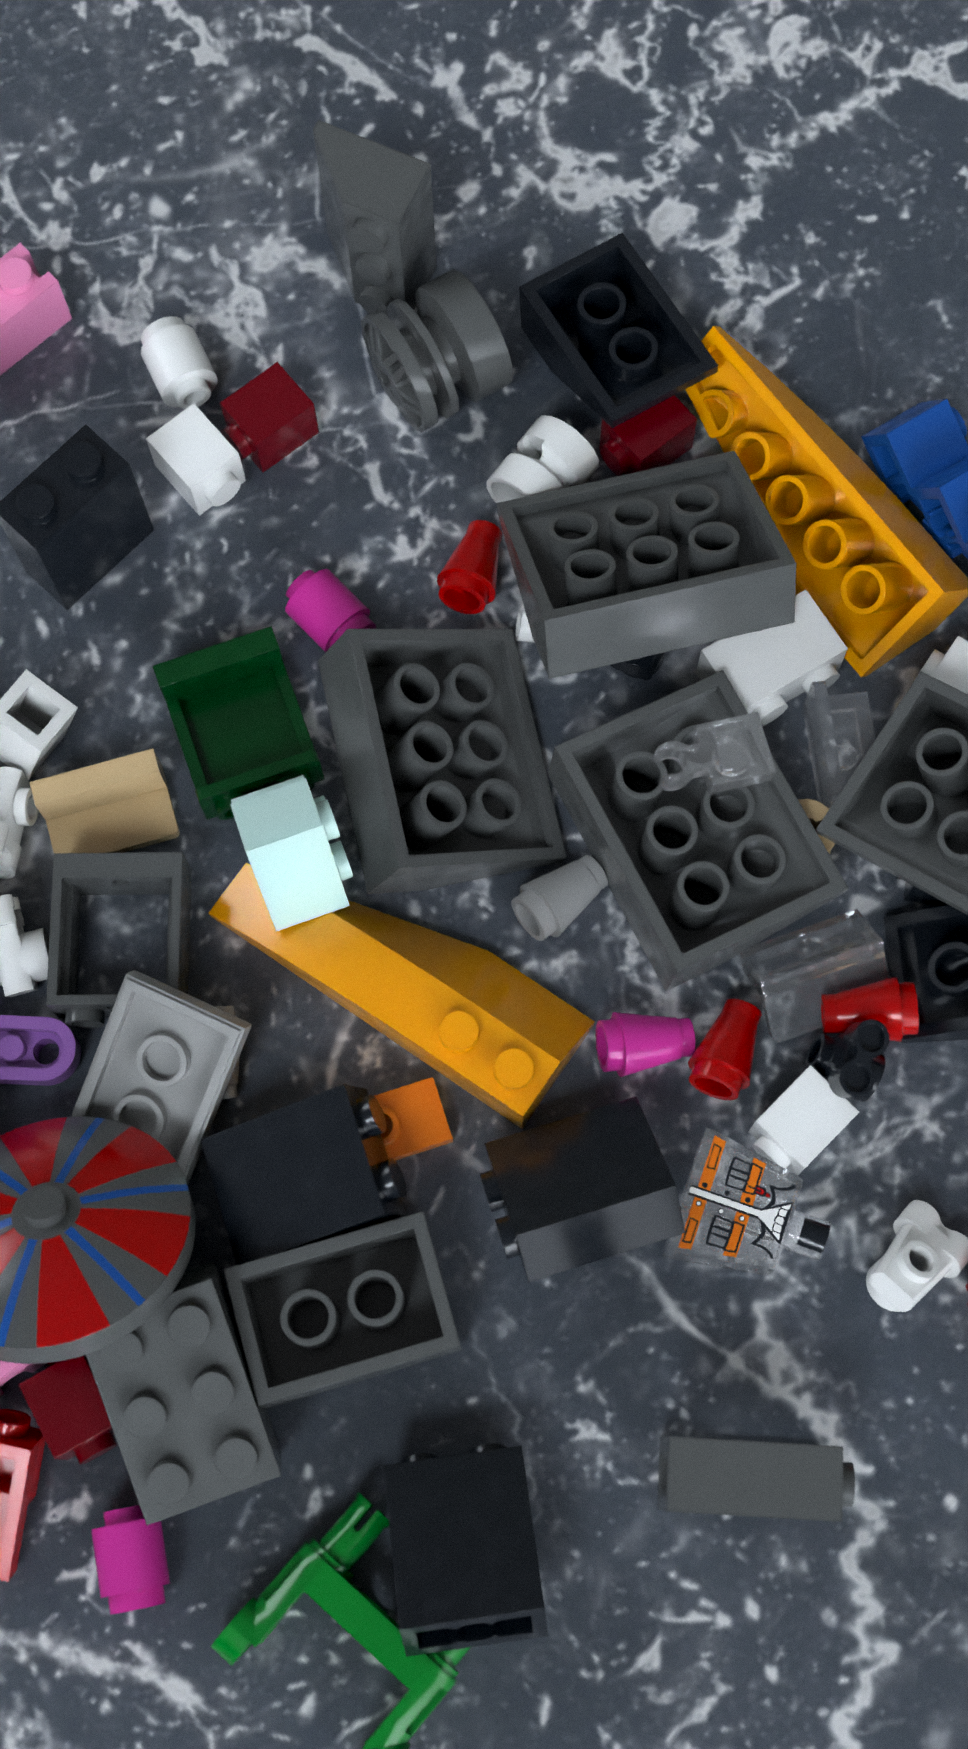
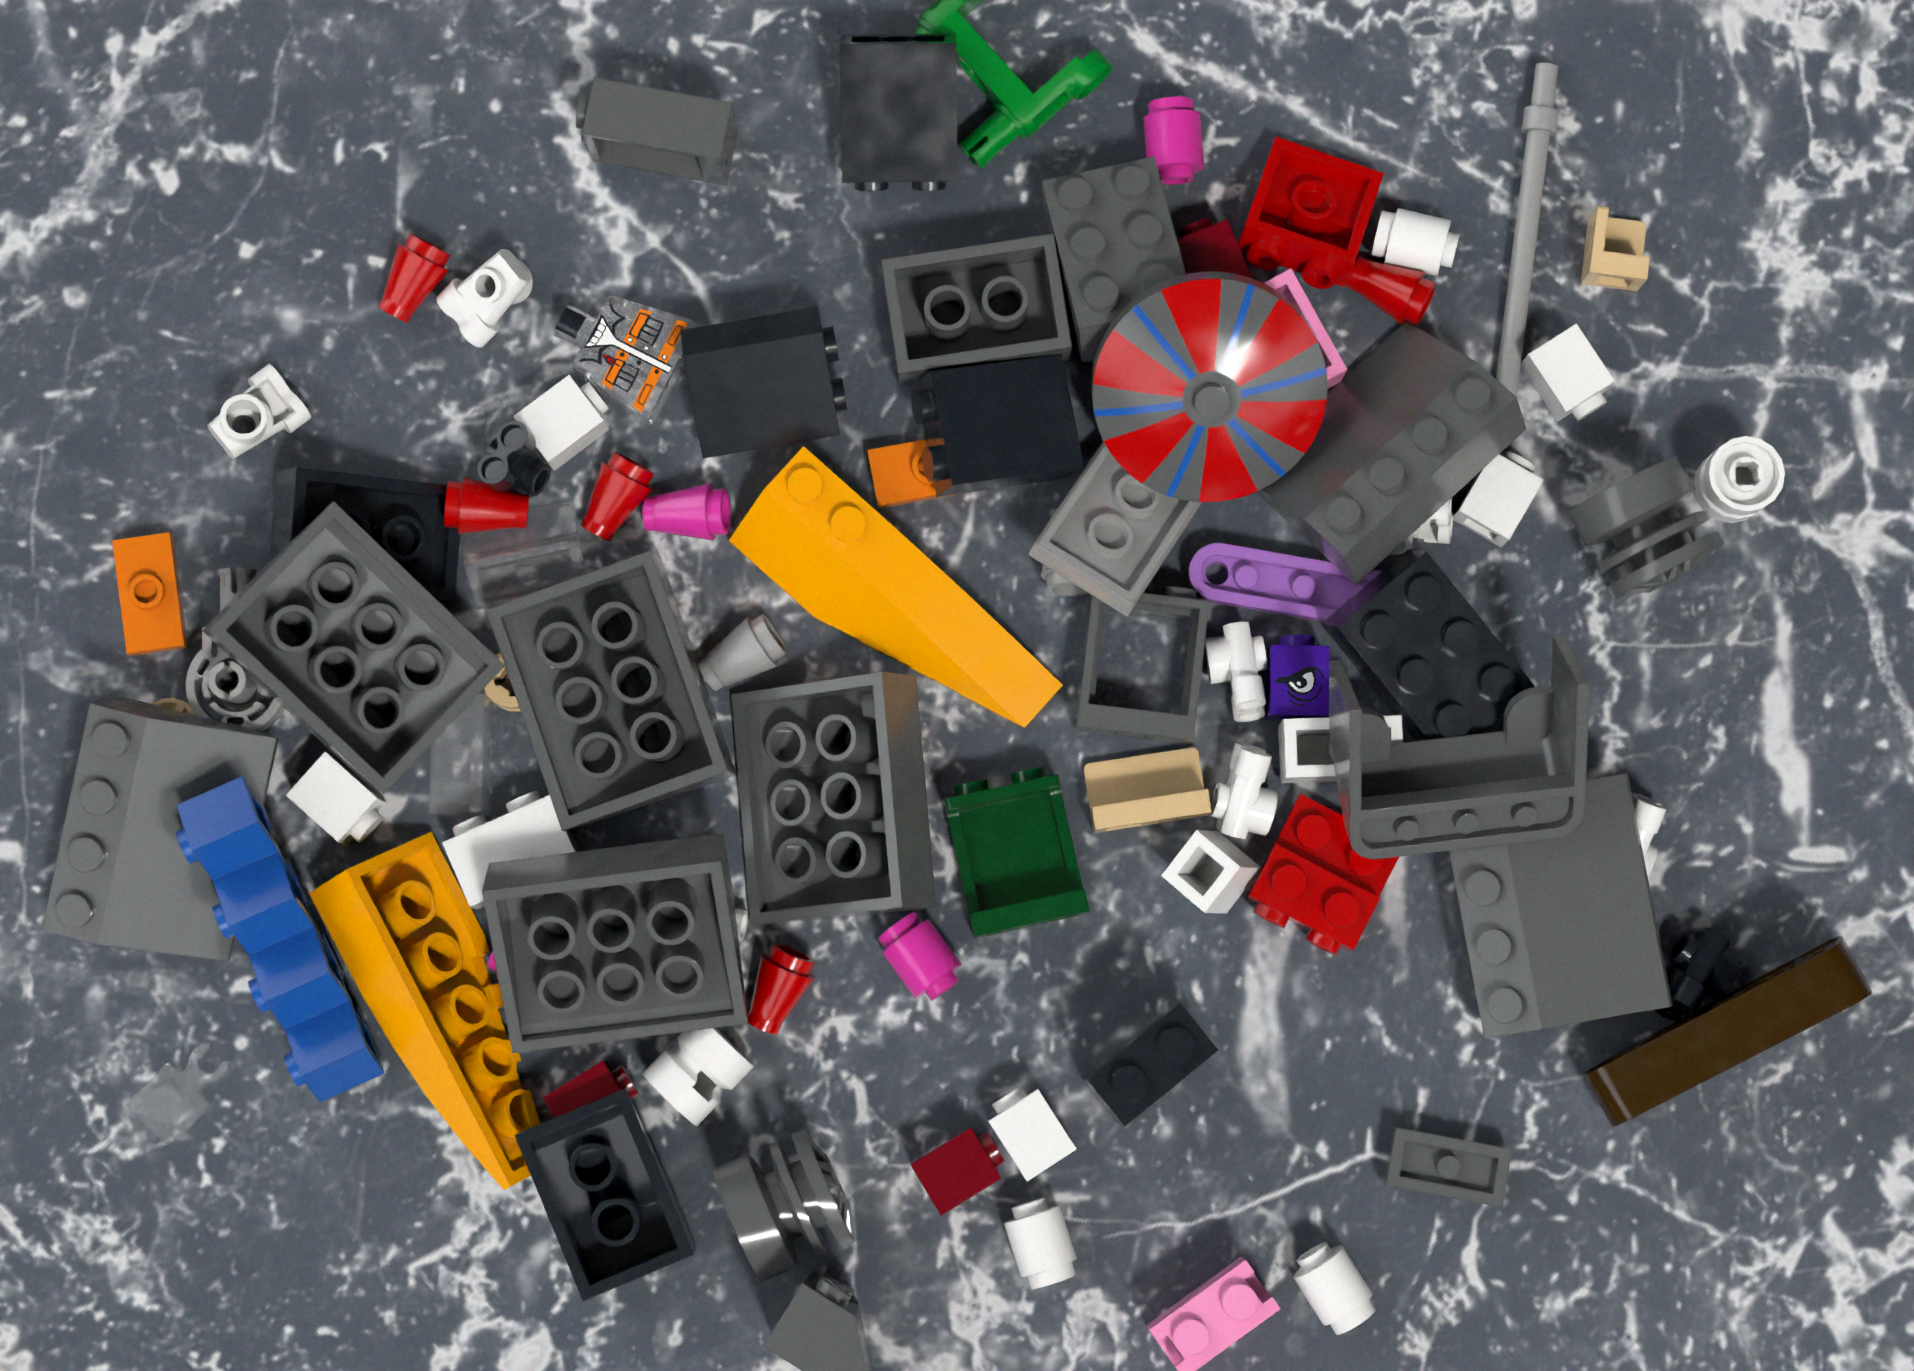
camera: 175 degrees left, 10 degrees up
light aqua brick [230,775,353,932] -> none
clear plate [653,712,776,794] -> none

